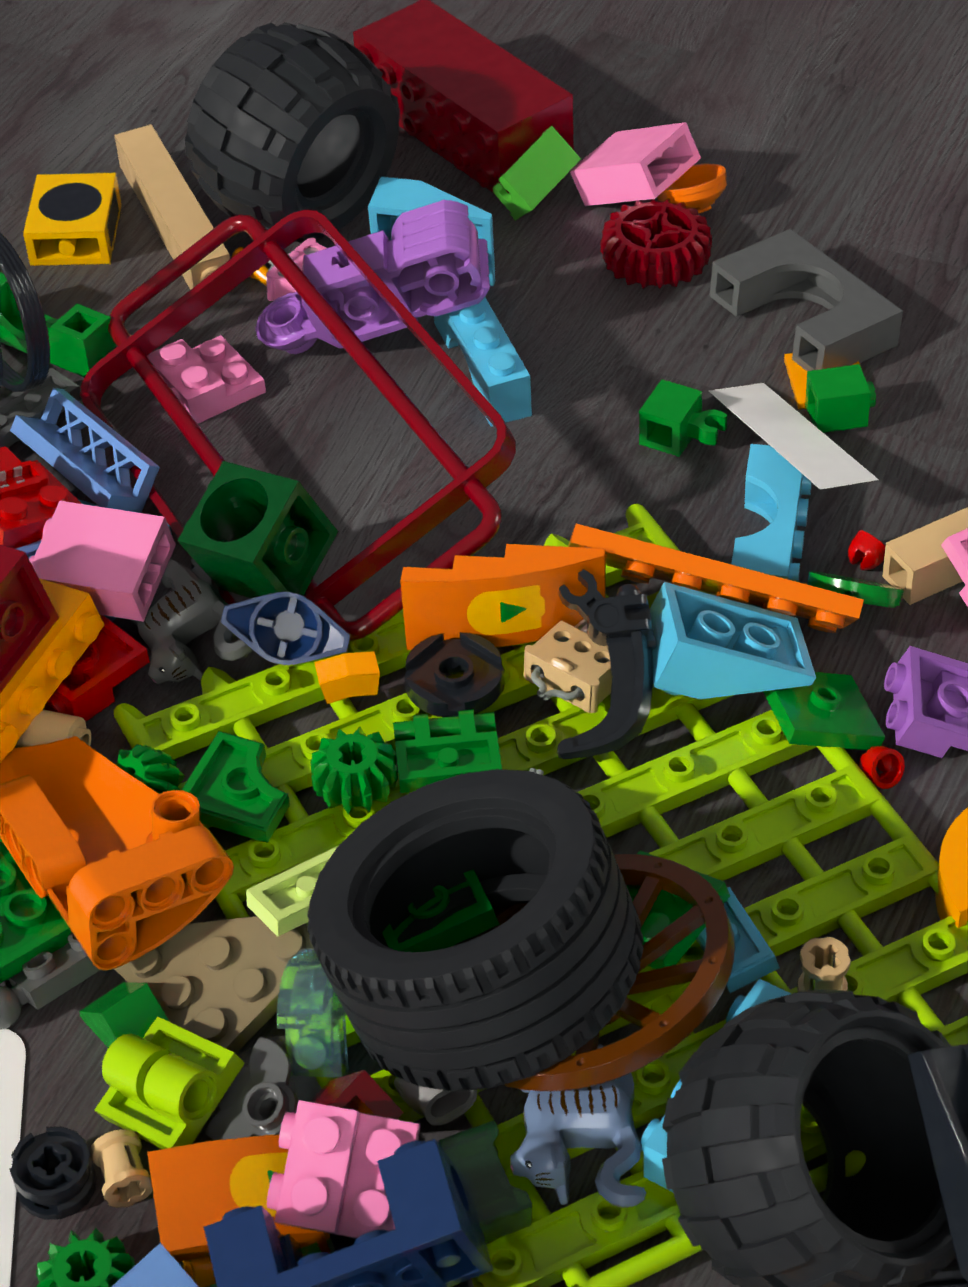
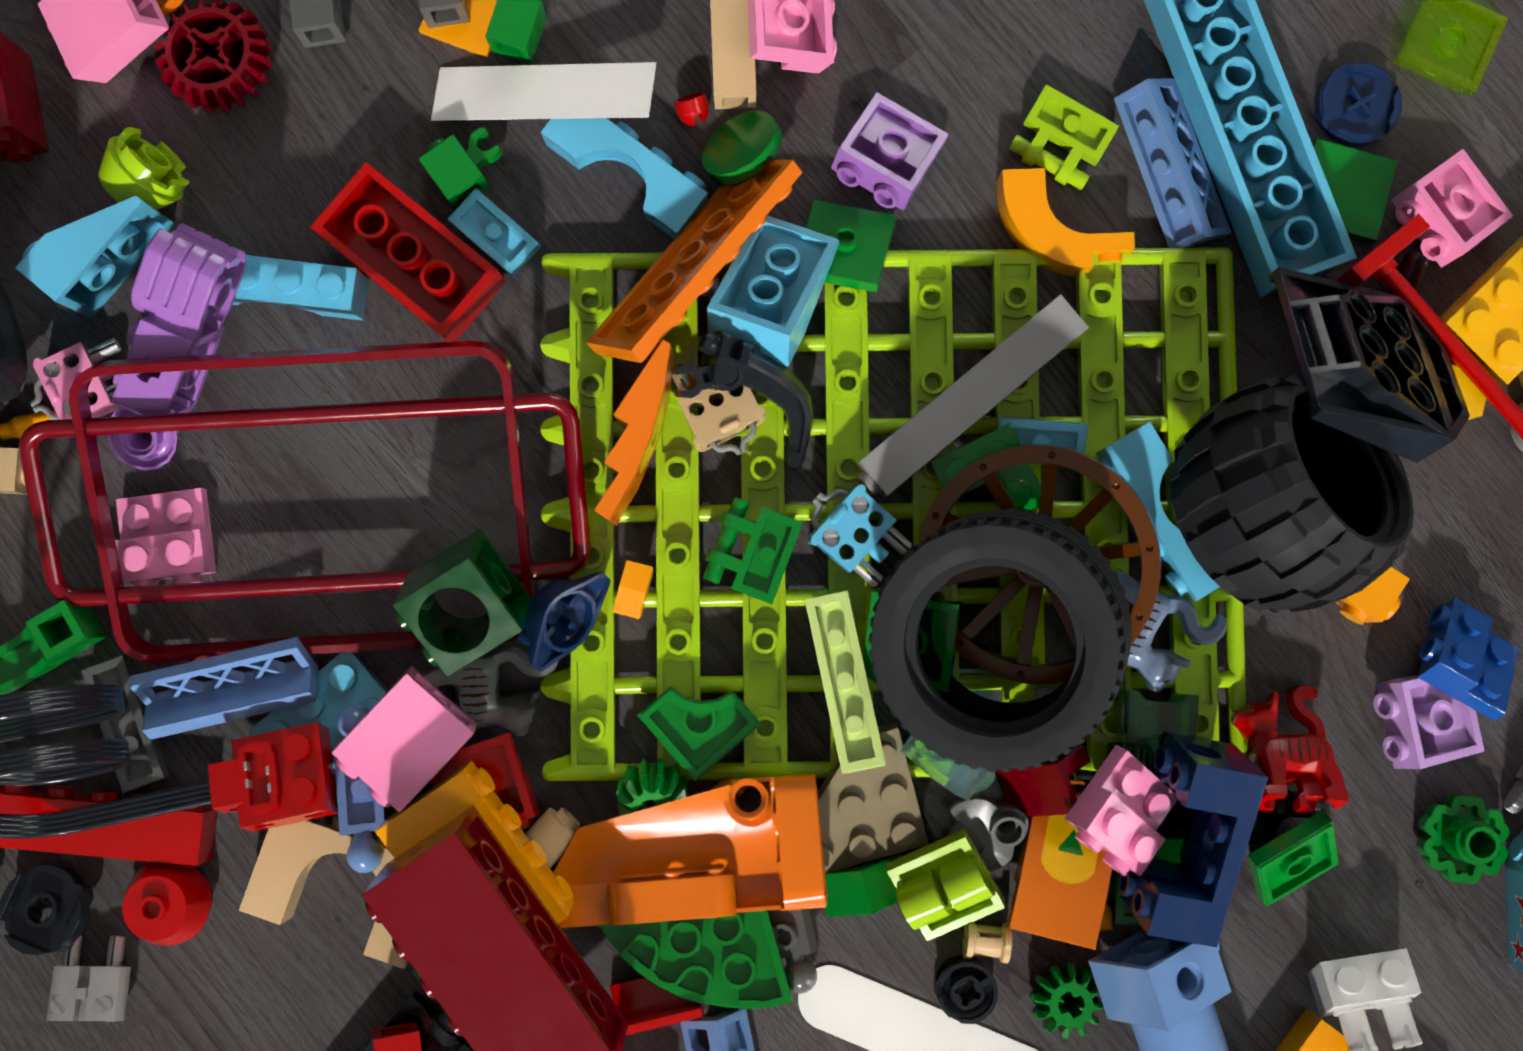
camera: 70 degrees left, 40 degrees up
green gear [310,726,398,815] -> none
black plate [405,632,505,717] -> none
bright green hinge [493,126,581,220] -> none
tan bush [797,937,850,992] -> none
red hinge [859,746,905,789] -> none
none -> lime cone [98,127,190,210]
none -> red brick [310,162,506,342]
none -> medium azure plate [448,188,541,278]
none -> light grey brick [856,294,1089,499]

